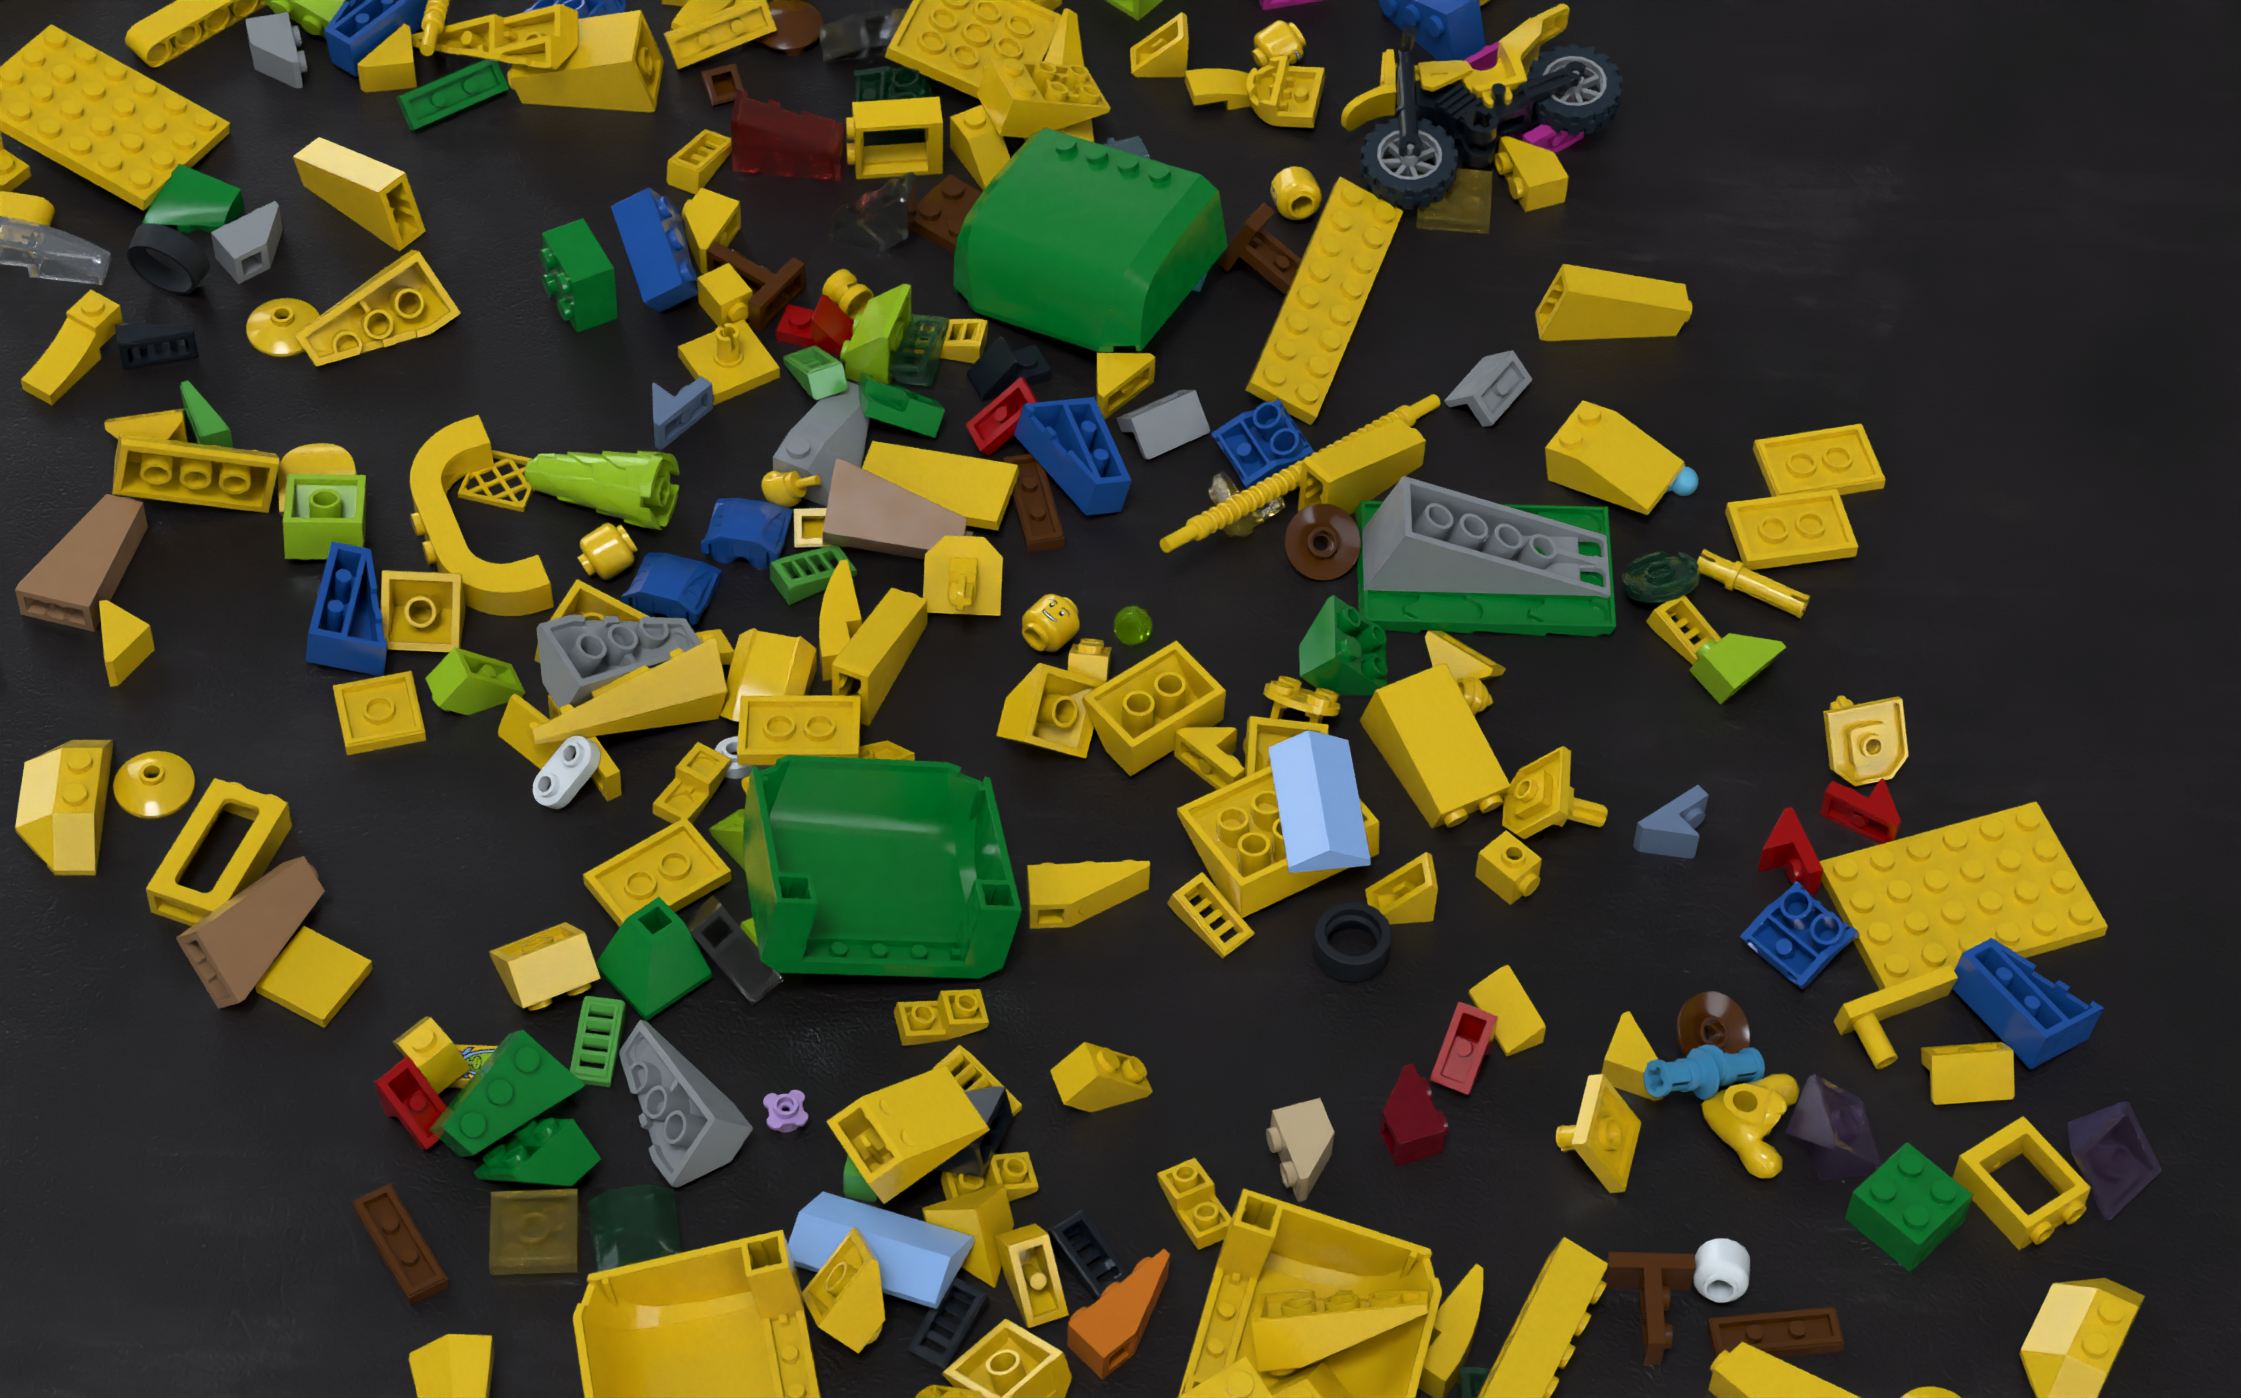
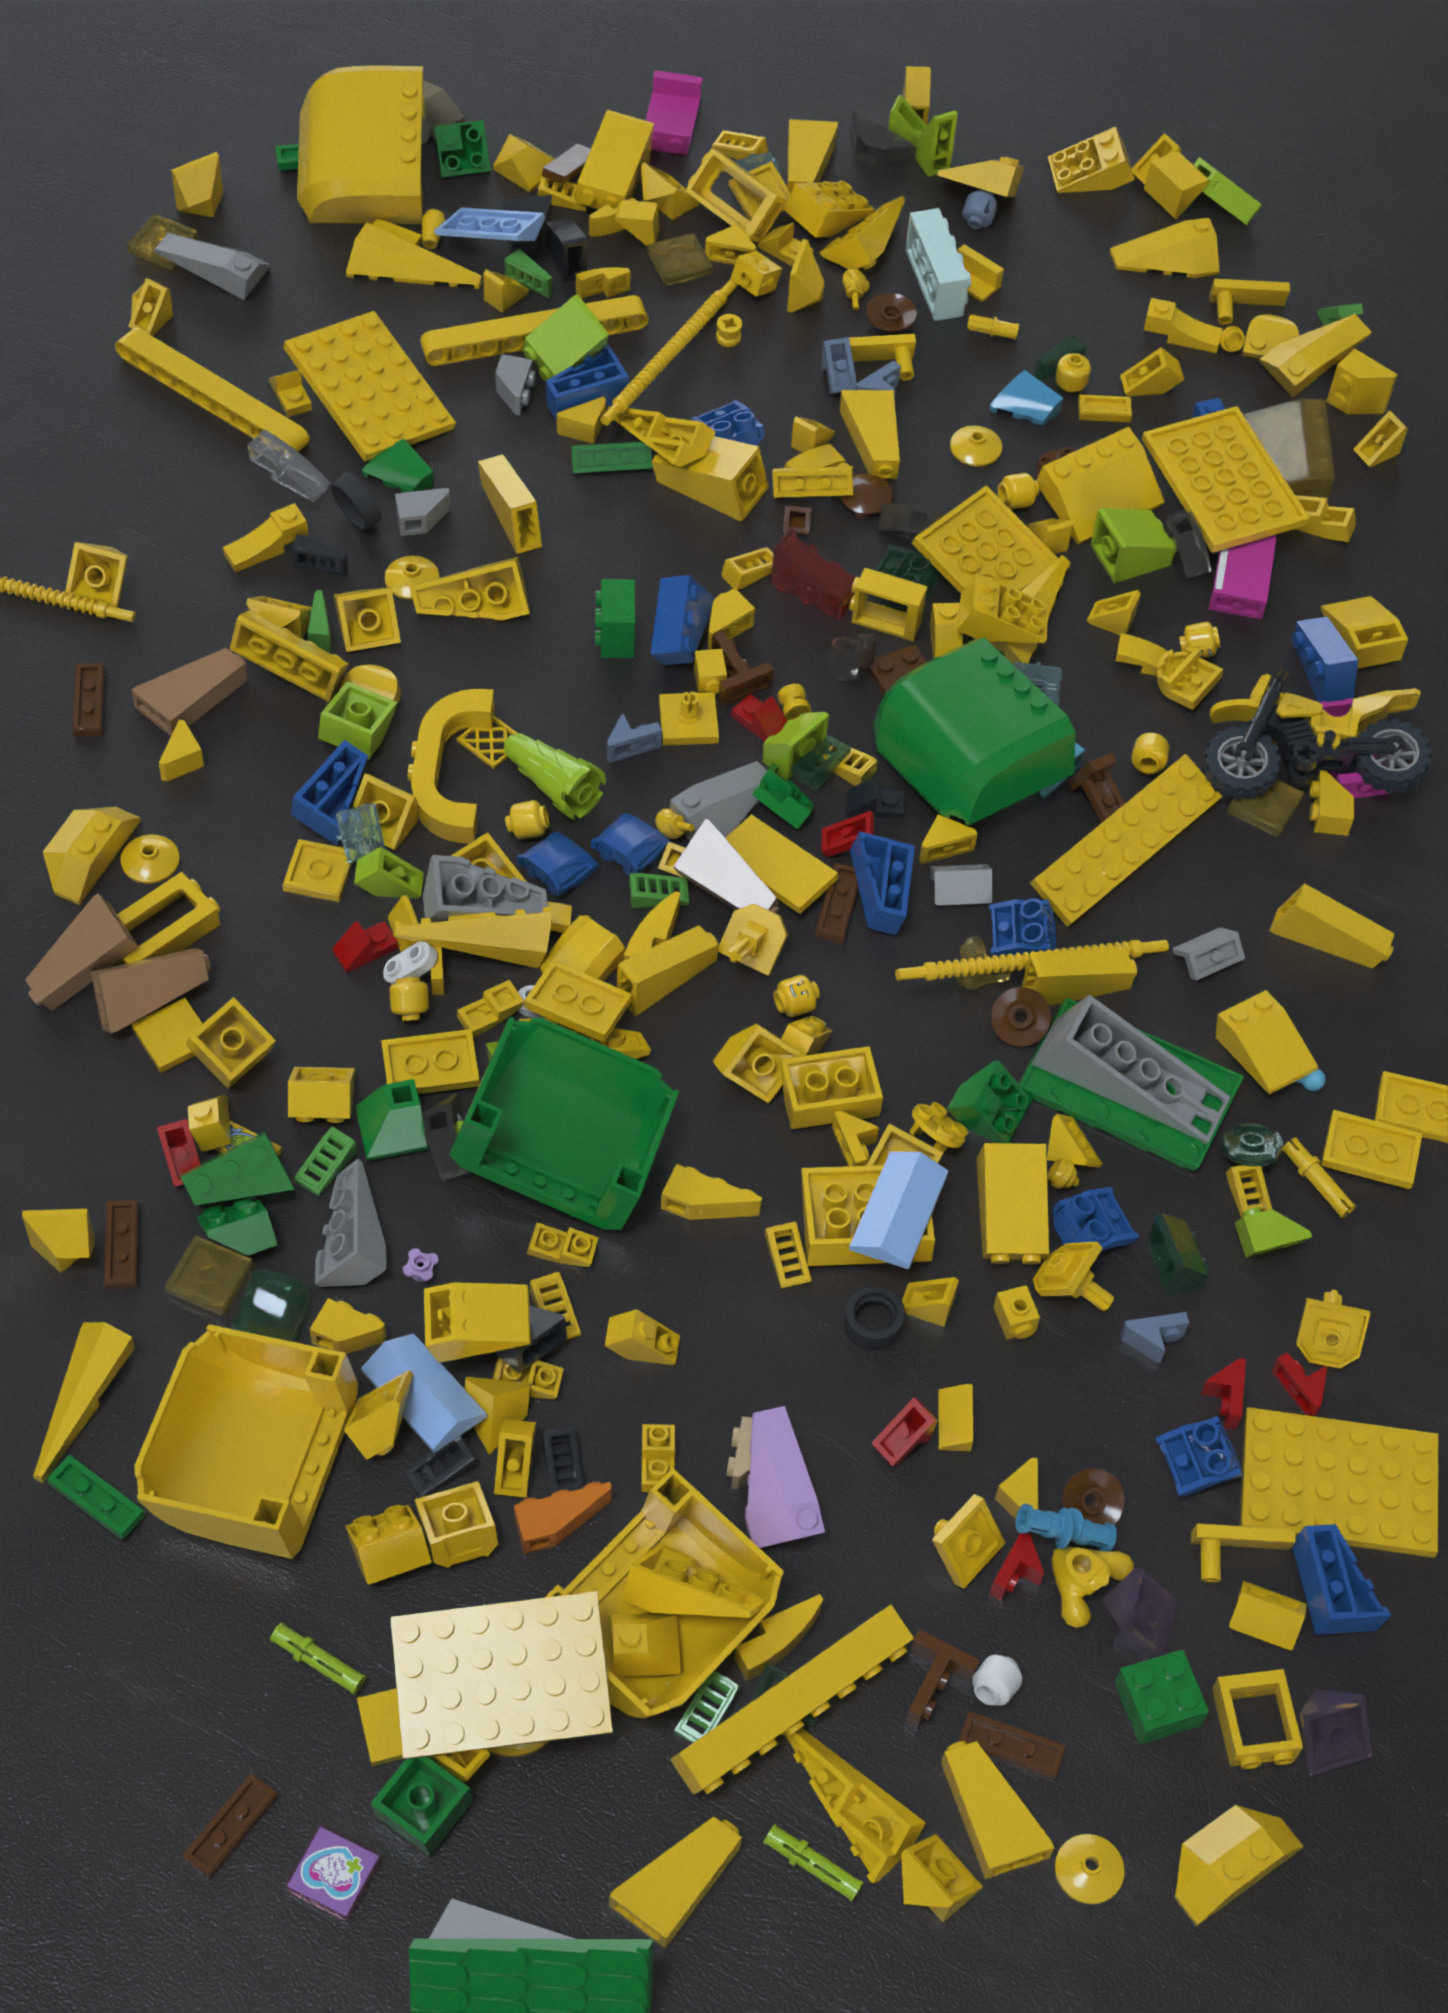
camera: 25 degrees right, 5 degrees up
bright green slope [783,345,848,400] -> none
clear neon green plate [1114,605,1153,645] -> none
dark red slope [1379,1063,1449,1167] -> none
none -> yellow slope [22,1209,95,1273]
none -> medium nougat slope [25,893,139,1011]
none -> yellow brick [186,997,276,1089]
none -> yellow slope [310,1298,386,1354]
none -> red slope [332,921,399,973]
none -> yellow slope [334,587,401,652]
none -> clear light blue piece [336,803,385,862]
none -> yellow head [389,977,429,1020]
none -> lavender wedge [745,1406,825,1548]
none -> red slope [990,1532,1044,1600]
none -> blue slope [1053,1187,1139,1251]
none -> clear green slope [1146,1213,1209,1297]

